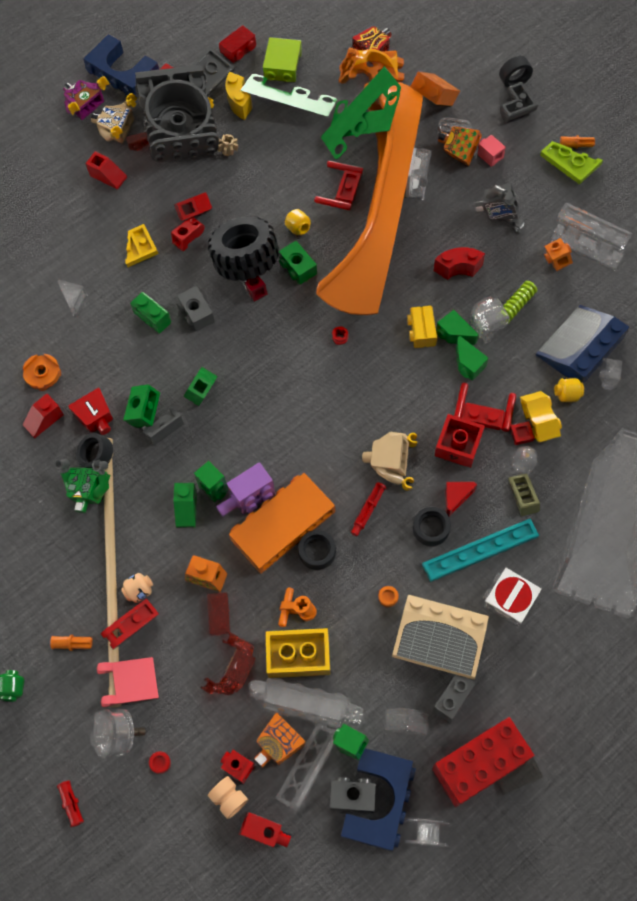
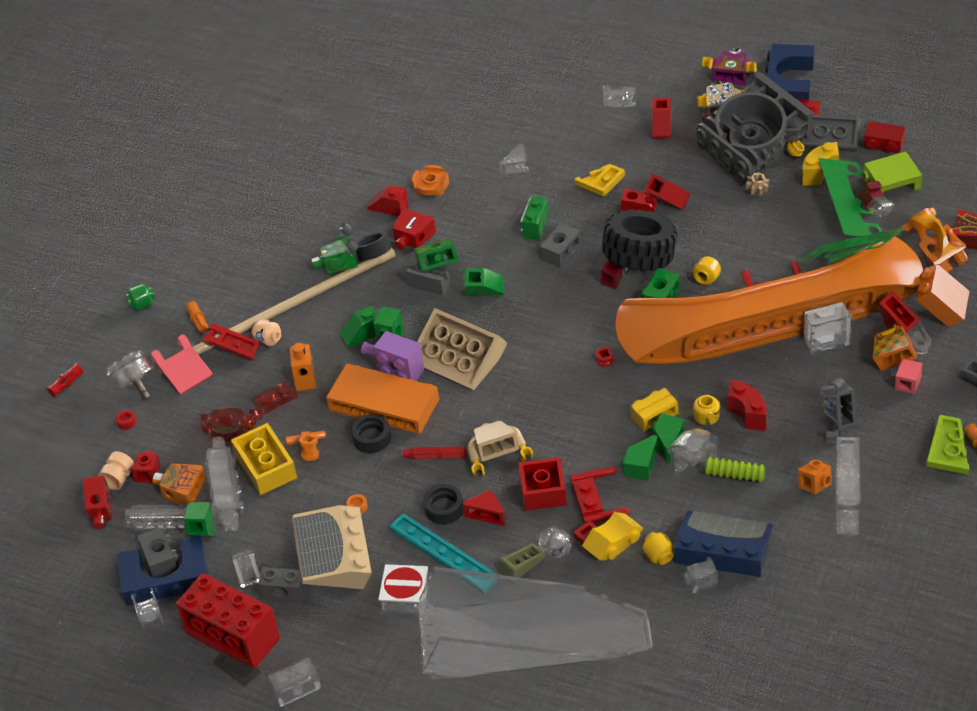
camera: 65 degrees right, 20 degrees down
none -> clear brick [268,657,321,707]
none -> tan slope [417,308,507,390]
none -> clear leg [603,85,637,109]
none -> yellow head [693,395,720,425]
none -> leg [858,181,894,218]
none -> red slope [878,290,920,333]

